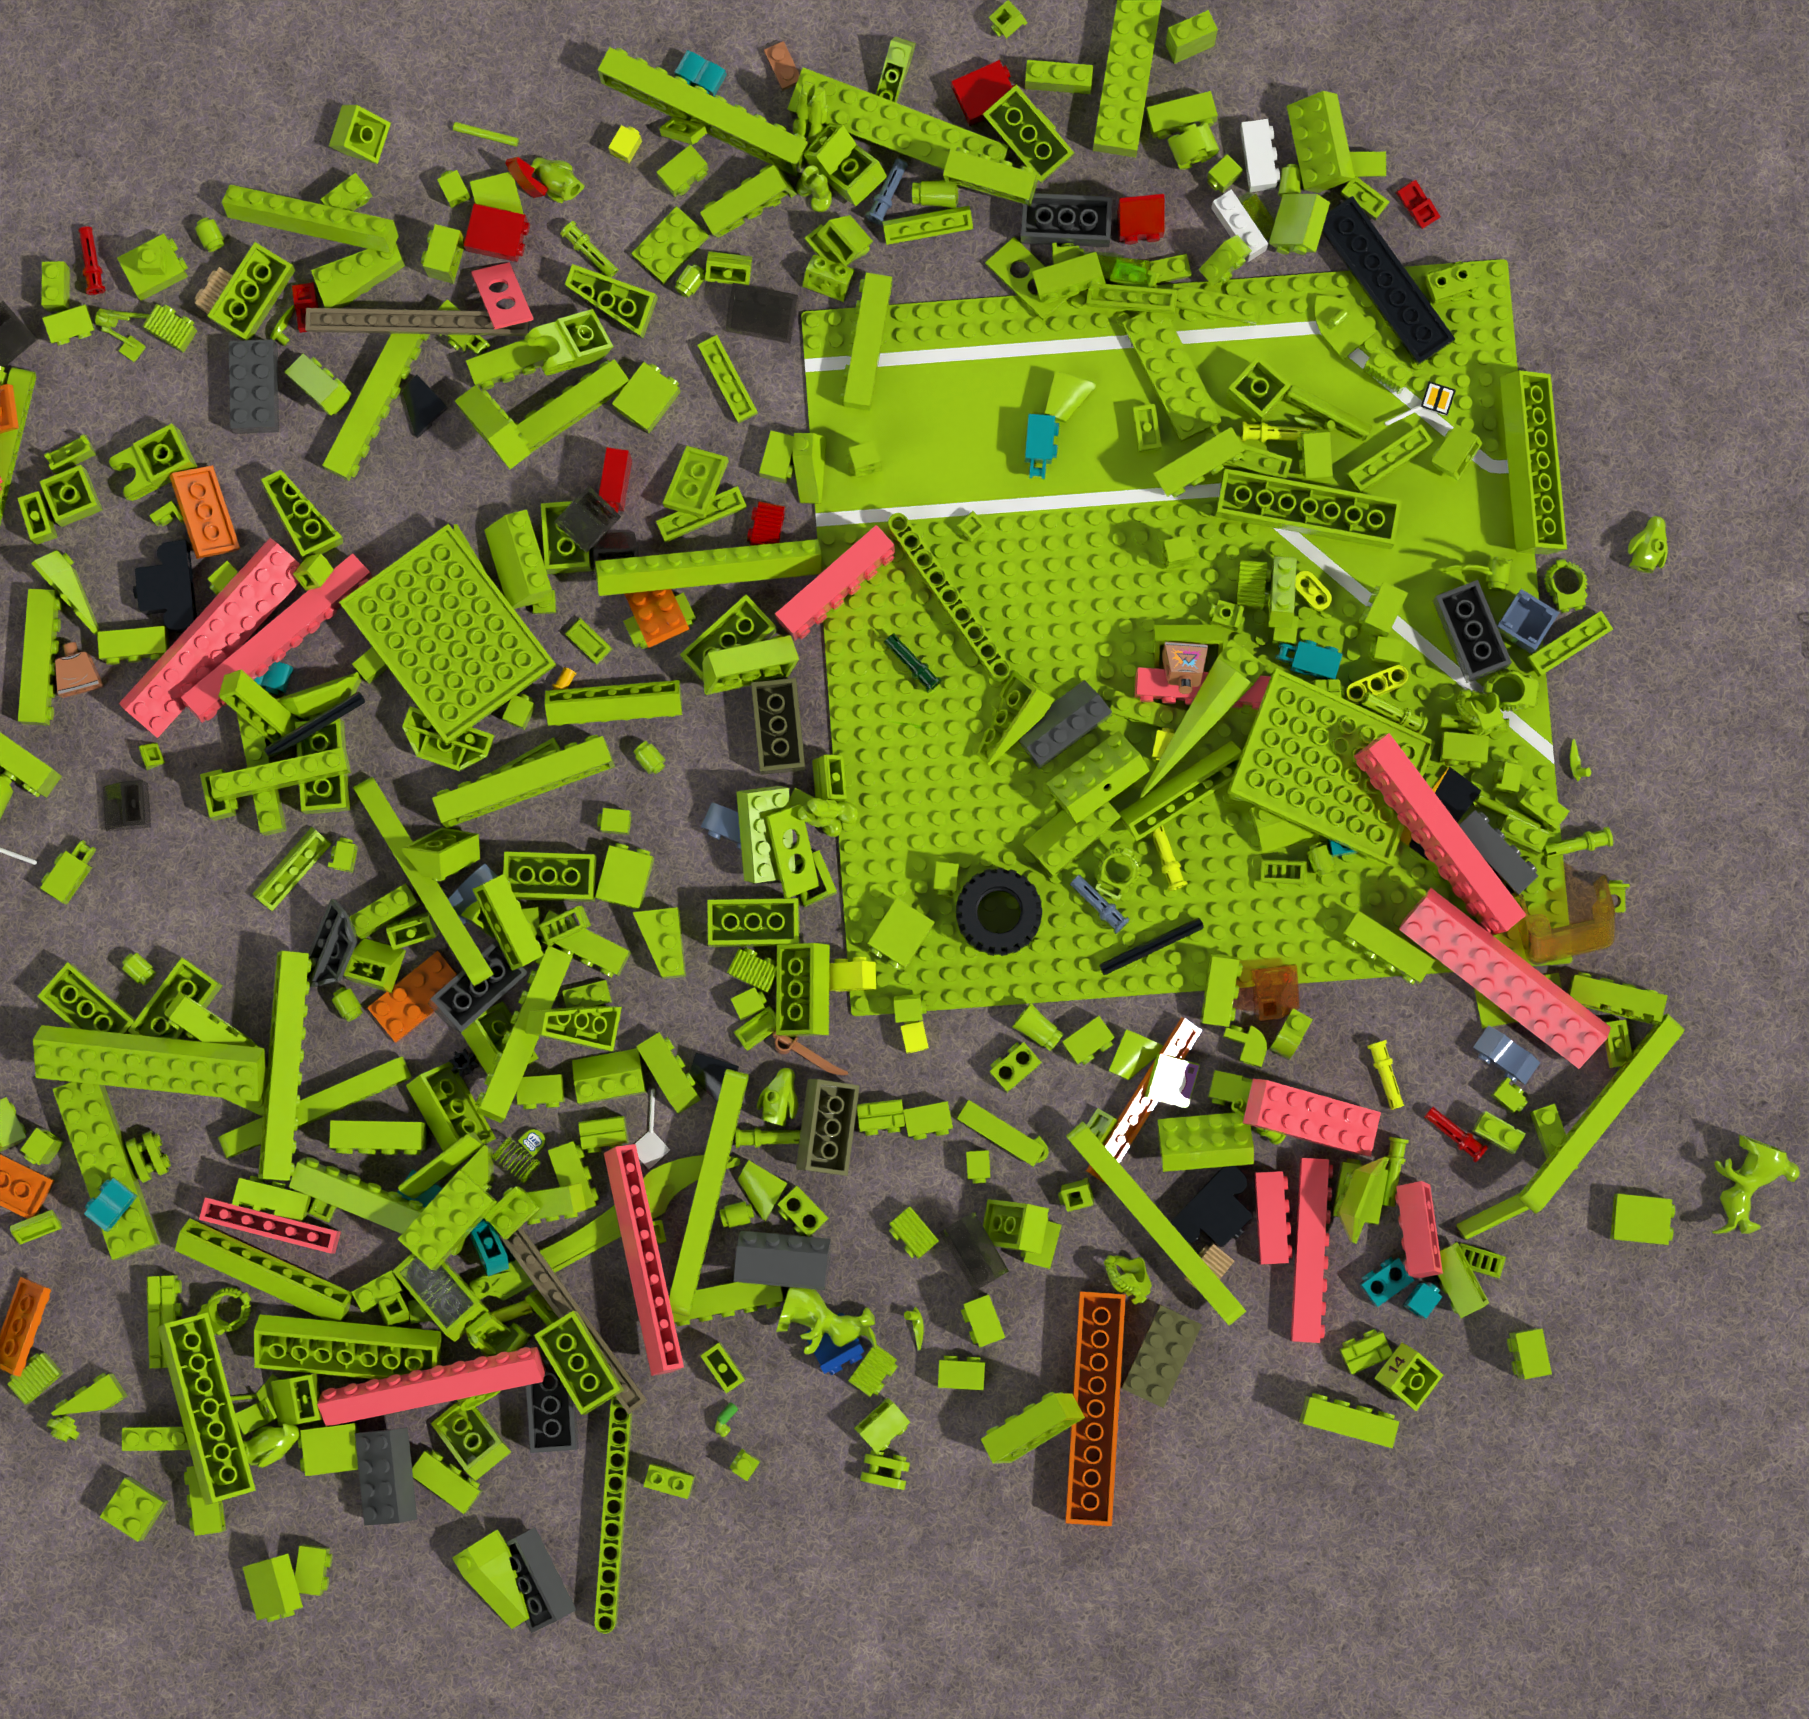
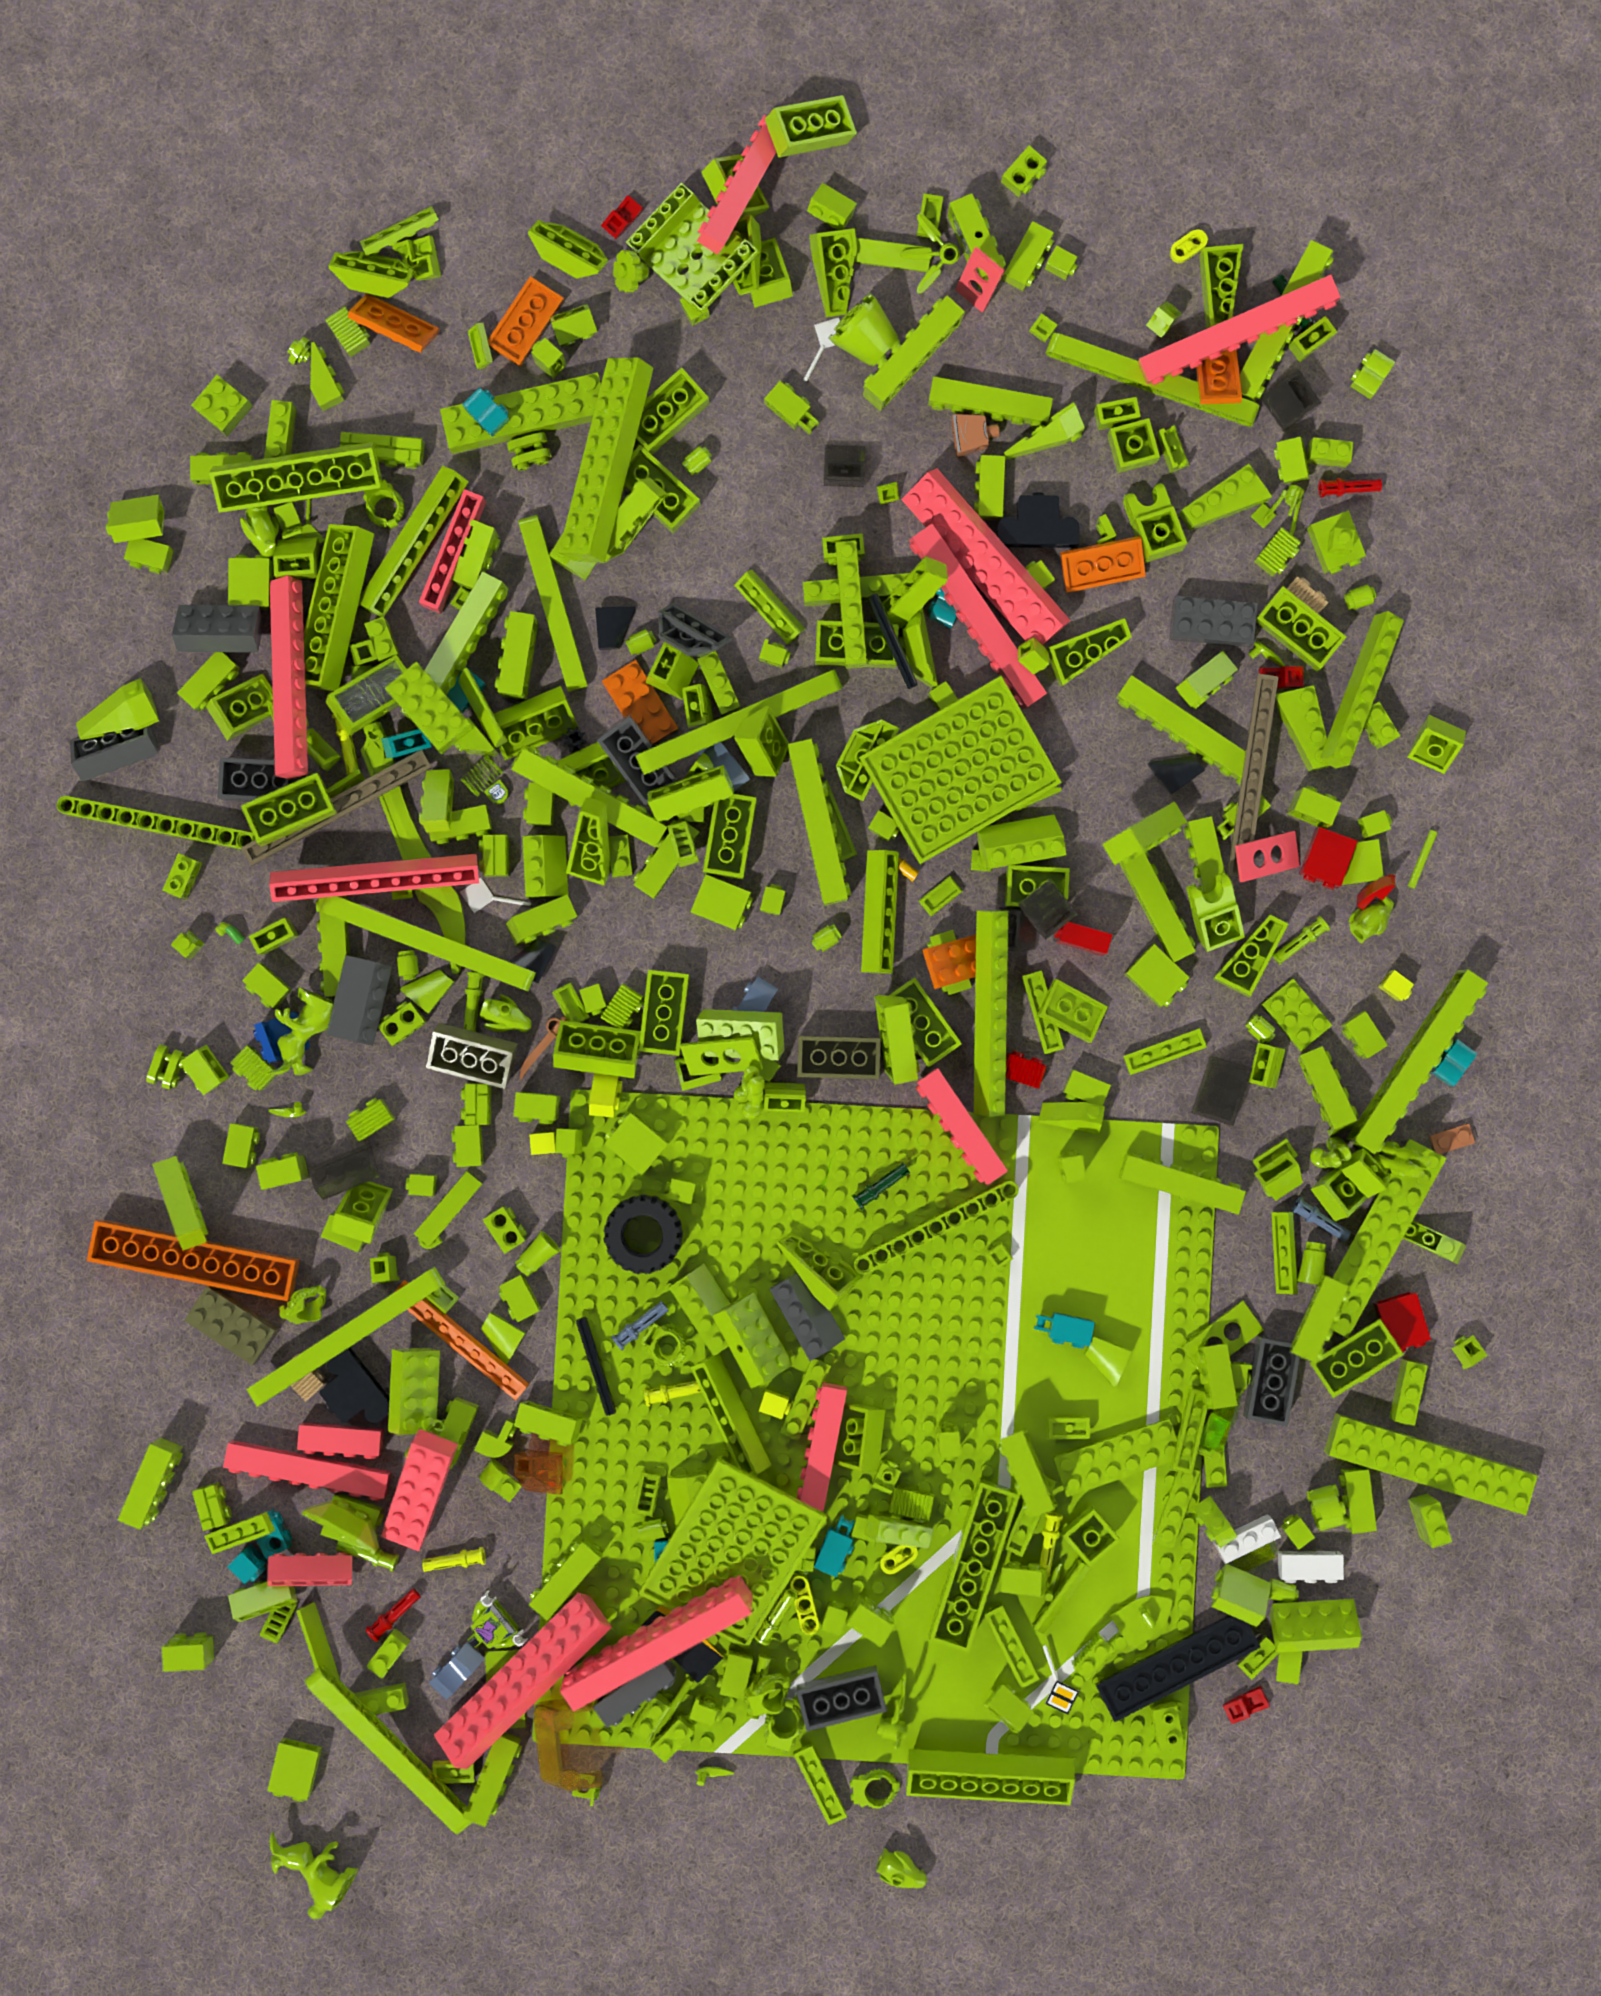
camera: 95 degrees right, 5 degrees up
lime brick [258,951,312,1181] -> none
lime bracket [466,1312,512,1357] -> none
lime bracket [484,1186,540,1240] -> none
lime wedge [632,907,686,979] -> none
lime plate [659,117,707,145] -> none
lime bracket [802,255,854,302] -> none
red slope [1117,194,1165,245] -> none
lime plate [1140,639,1267,798] -> none
tile [1145,1053,1200,1108] -> none
nougat torso [1162,642,1208,694] -> none
lime brick [1374,1342,1444,1411] -> none
lime brick [1490,1077,1528,1113] -> none
sand blue container [1497,589,1560,654] -> none
lime pin [1543,827,1613,859] -> none
none -> lime plate [204,1512,275,1554]
none -> lime brick [242,962,292,1008]
none -> torso [468,1591,528,1649]
none -> lime brick [513,1092,561,1124]
none -> black slope [595,606,635,651]
none -> lime wedge [1179,464,1272,531]

